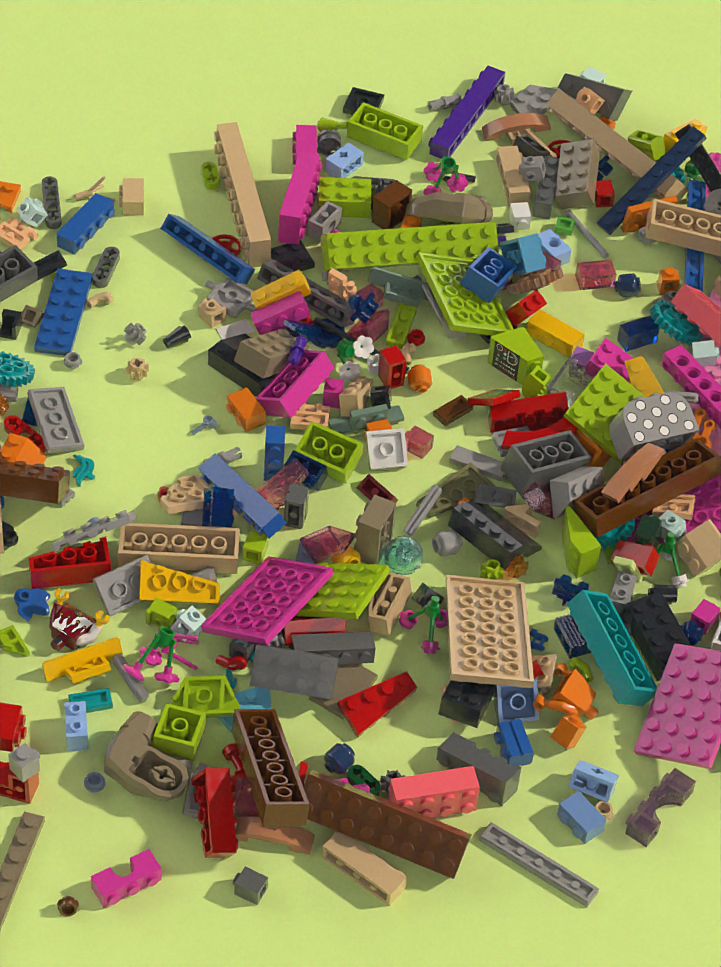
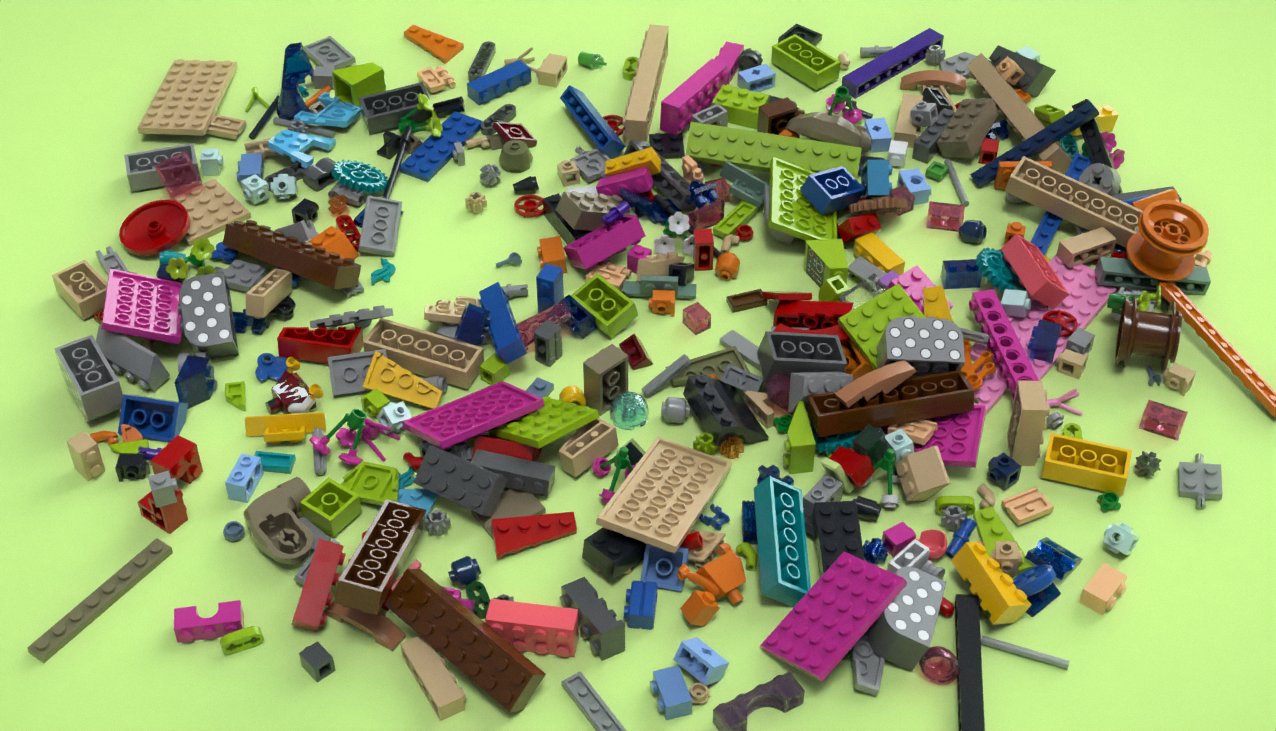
camera: 25 degrees right, 5 degrees down
light aqua brick [16,197,48,228] -> none
reddish brown plate [57,896,79,916] -> none
light grey plate [64,352,82,369] -> none
clear pink slope [300,525,355,564] -> none
lime cone [317,117,348,132] -> none
white plate [366,428,408,470] -> none
none -> lime beam [220,626,264,655]
none -> black bar [382,126,412,199]
none -> plant [398,93,443,137]
none -> light grey gear [424,510,451,536]
none -> light grey plate [452,142,465,166]
none -> dark tan slope [486,134,506,150]
none -> tile [492,122,537,146]
none -> olive cone [499,140,533,173]
none -> red wheel [514,195,544,218]
none -> piece [578,51,607,70]
none -> green plate [773,415,792,434]
none -> tan arm [838,52,850,70]
none -> light grey hinge [848,256,887,293]
none -> light blue brick [862,118,892,153]

